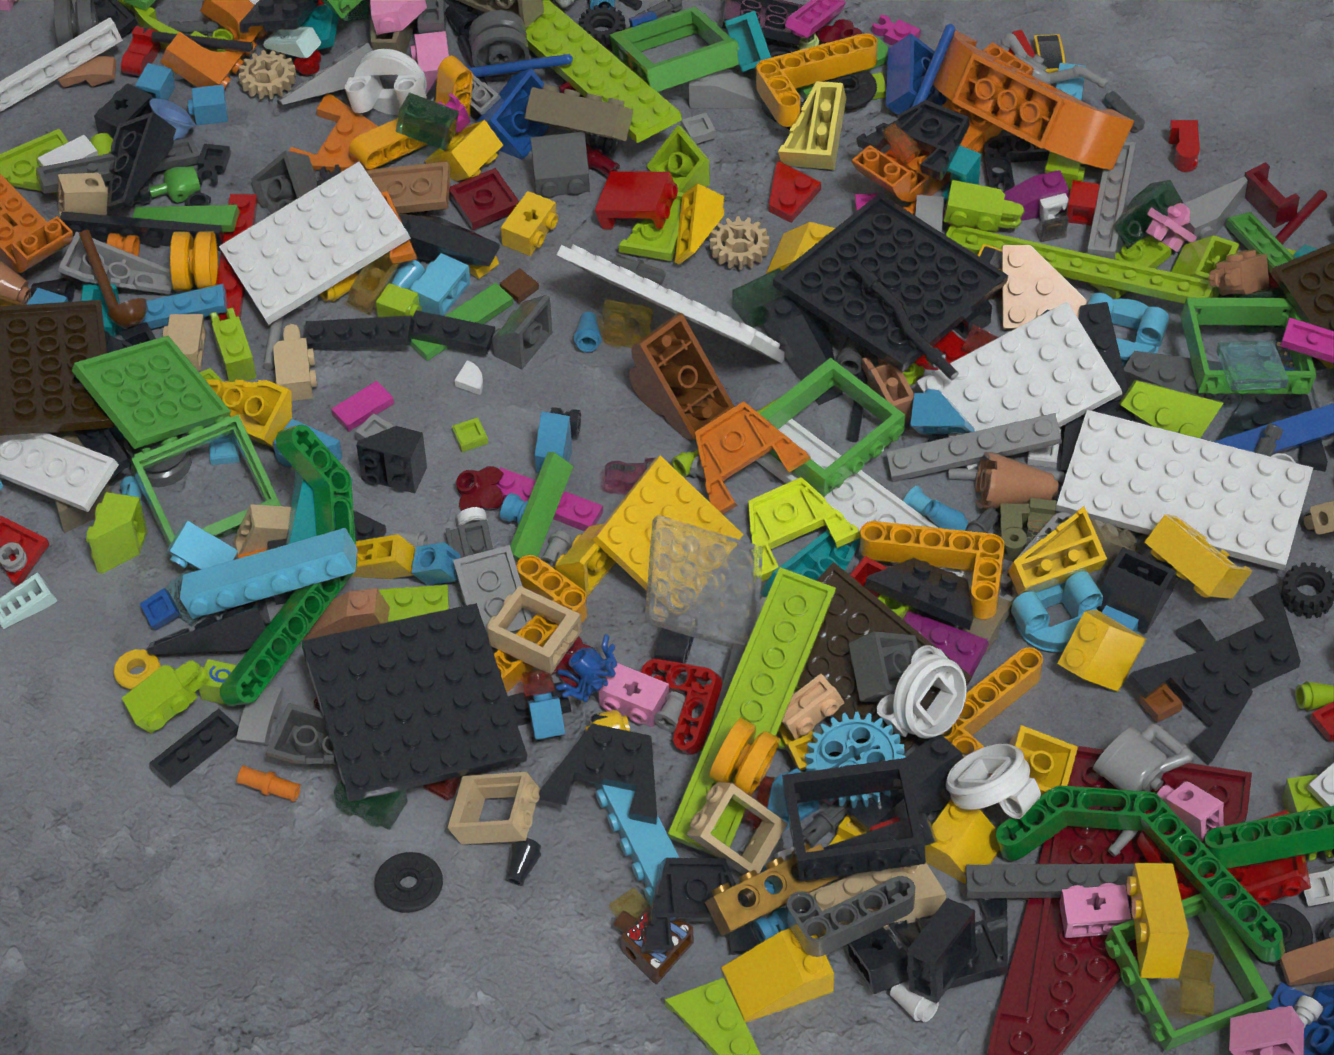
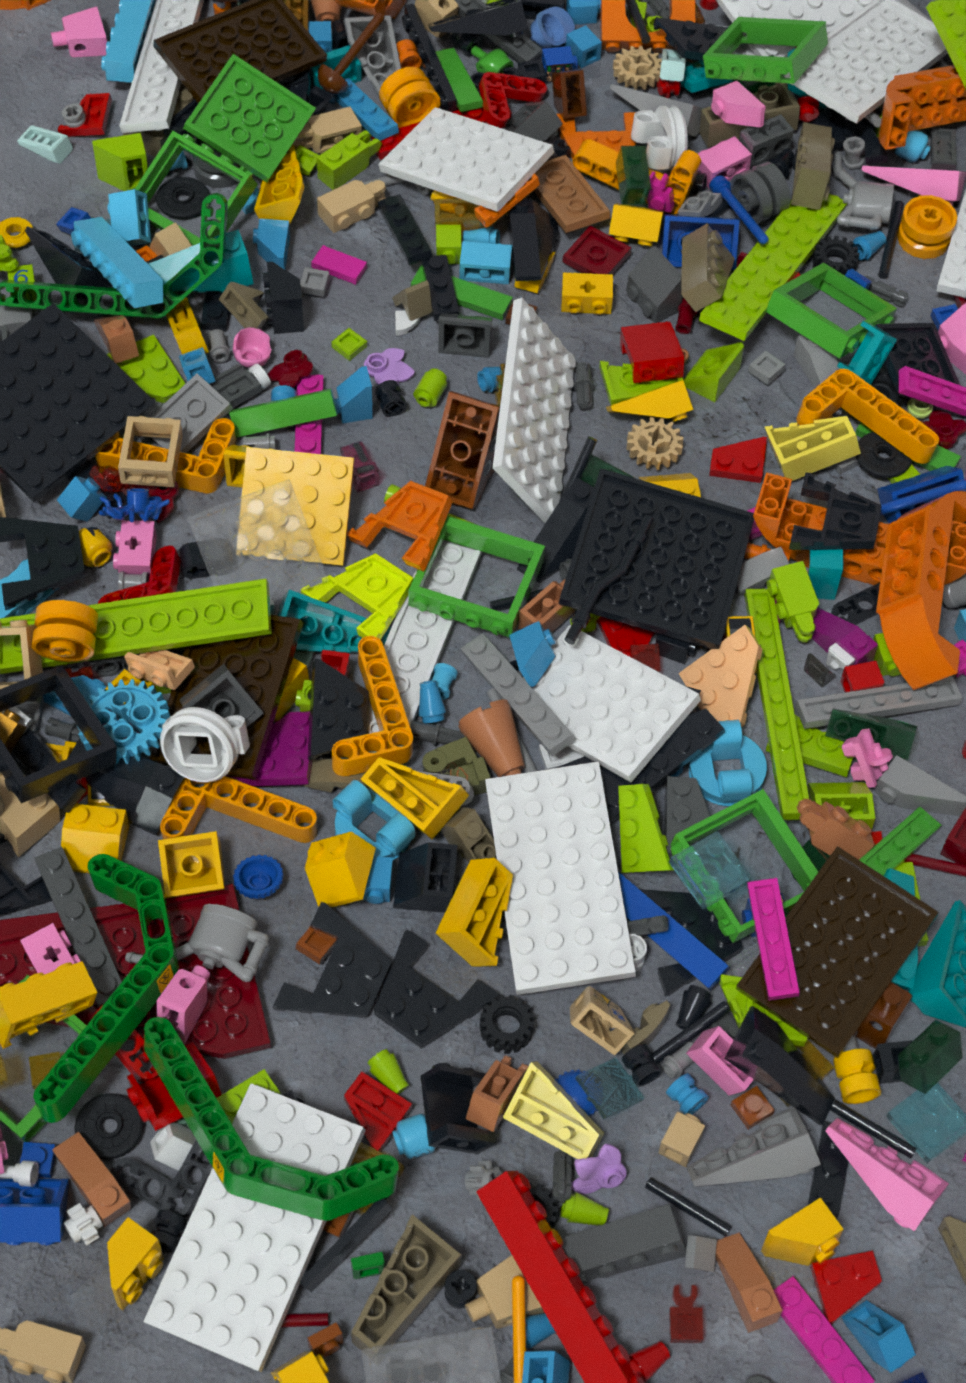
camera: 60 degrees right, 5 degrees up
clear orange cone [882,123,921,165] -> none
white piece [946,744,1041,819] -> none
none -> black wheel [156,177,210,219]
none -> dark tan slope [219,282,268,330]
none -> bright pink hair [233,327,272,368]
none -> blue hat [233,854,283,899]
none -> lavender plate [364,348,415,385]
none -> dark tan slope [392,280,432,321]
none -> lime brick [413,368,447,407]
none -> red beam [479,72,547,129]
none -> blue brick [542,46,578,83]
none -> reddish brown torso [552,69,587,119]
none -> black bar [559,436,598,501]

